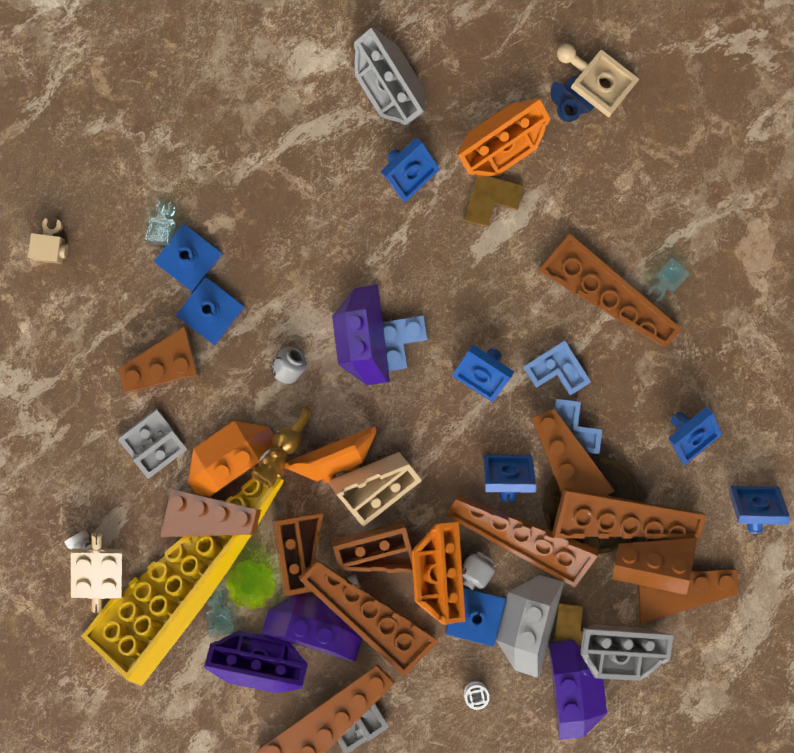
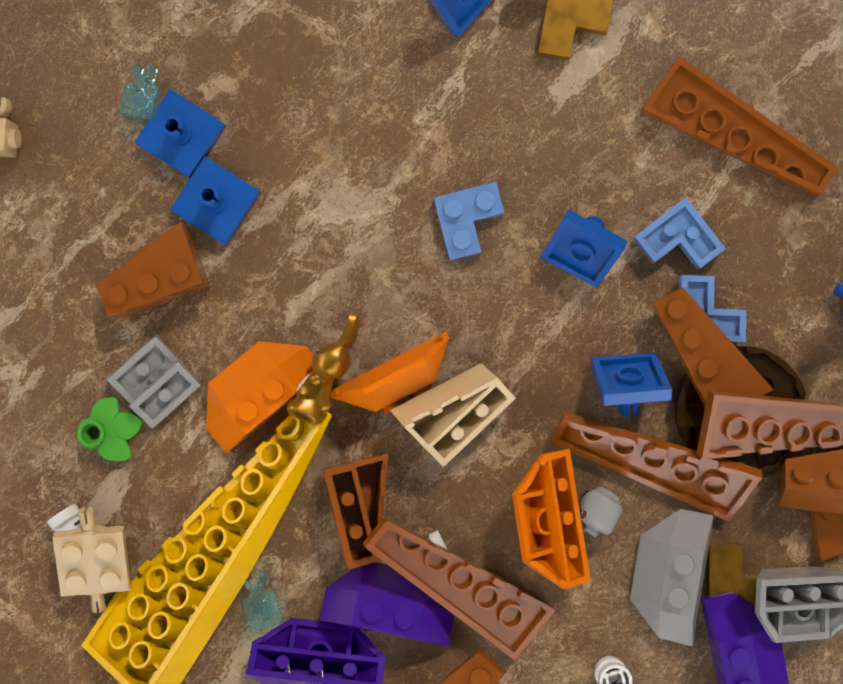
camera: 10 degrees left, 0 degrees up
wing [160,489,261,538] -> none
clear neon green plant [225,559,276,610] -> none
light grey head [270,347,307,384] -> none
dark purple wedge [332,285,390,385] -> none
dark orange wedge [333,521,413,574] -> none
blue tile [446,587,506,647] -> none
clear light blue plate [647,258,690,302] -> none
none -> bright green plate [77,397,143,461]

